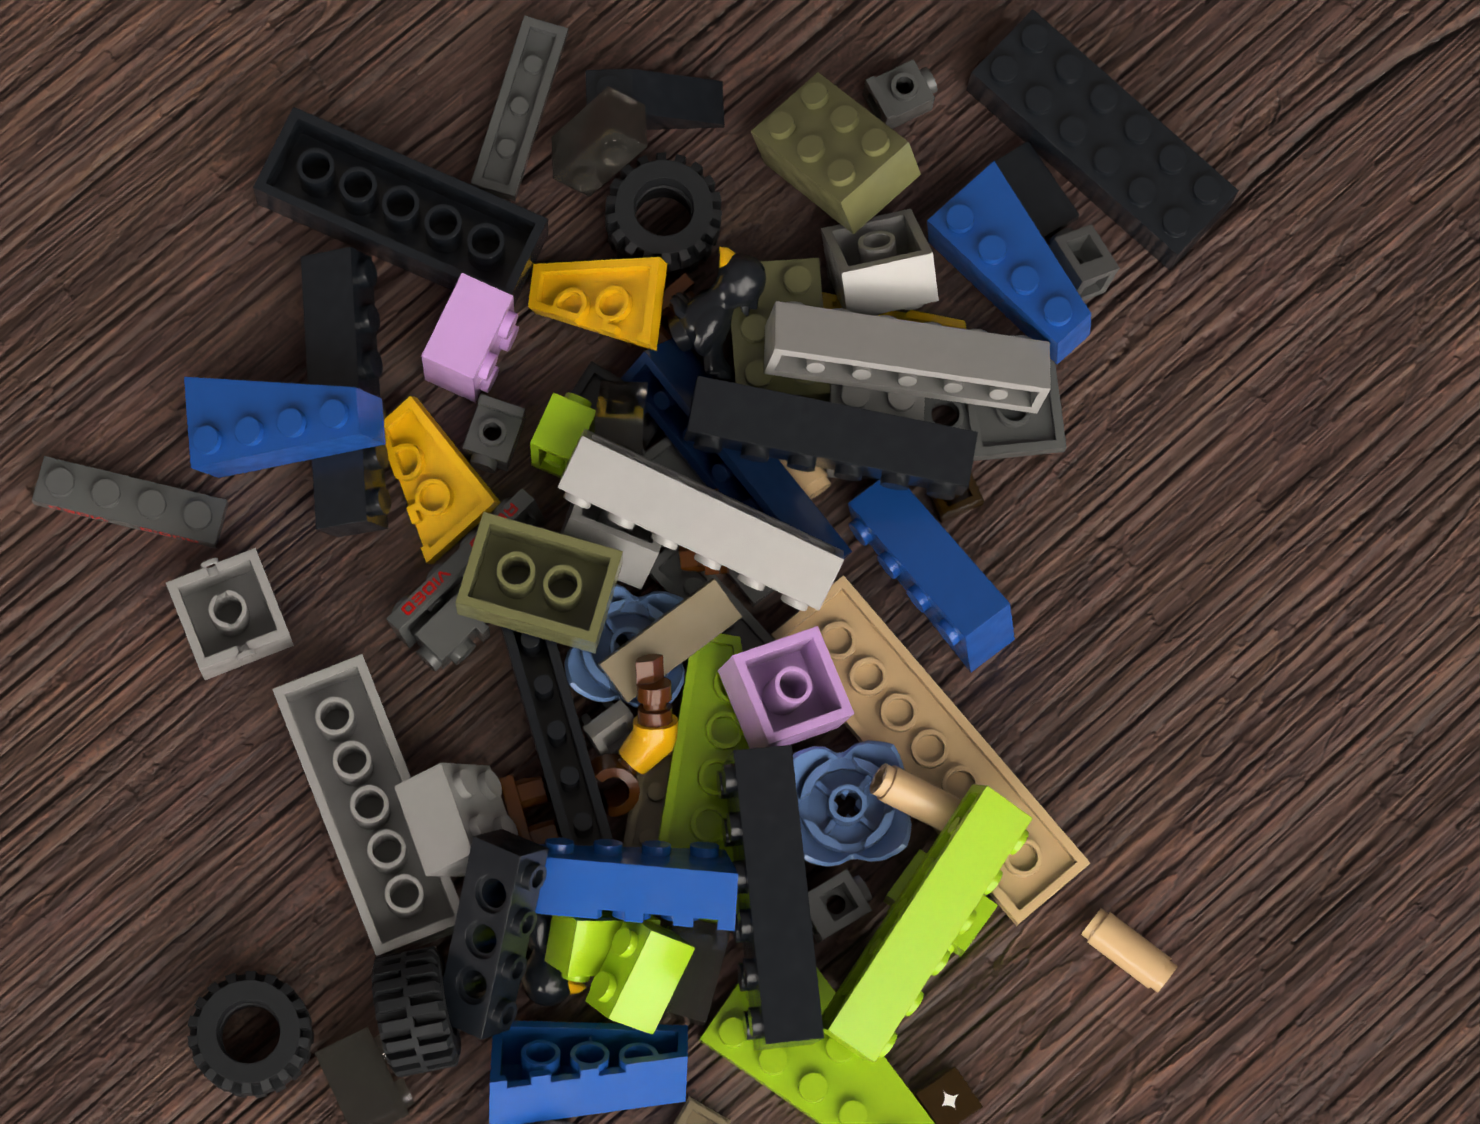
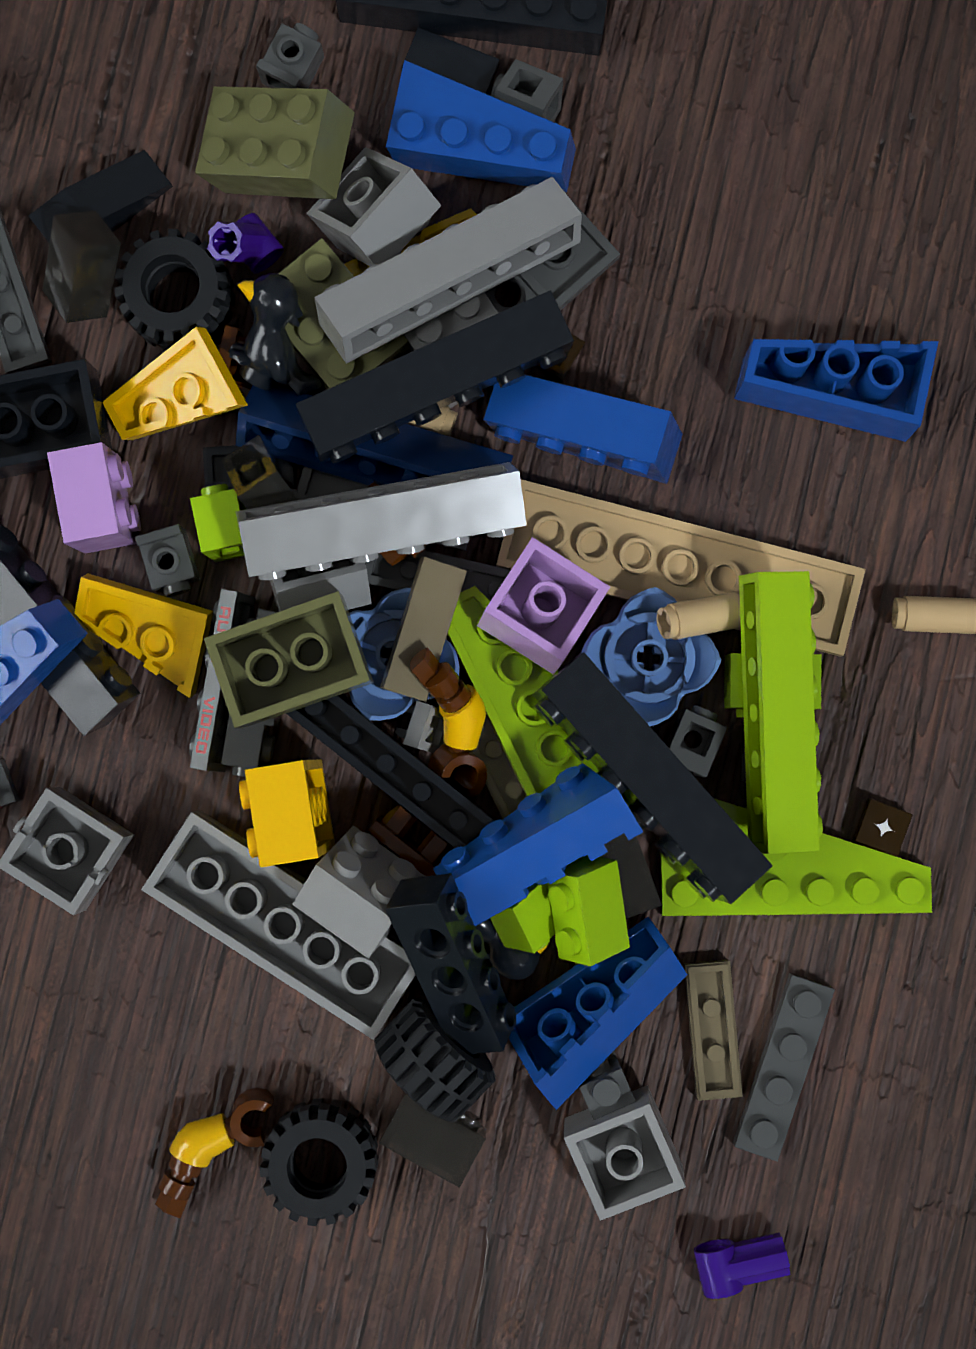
camera: 25 degrees left, 10 degrees up
none -> piece [155,1088,274,1219]
none -> dark purple piece [207,213,284,274]
none -> yellow brick [239,759,335,868]
none -> blue wedge [734,339,939,442]

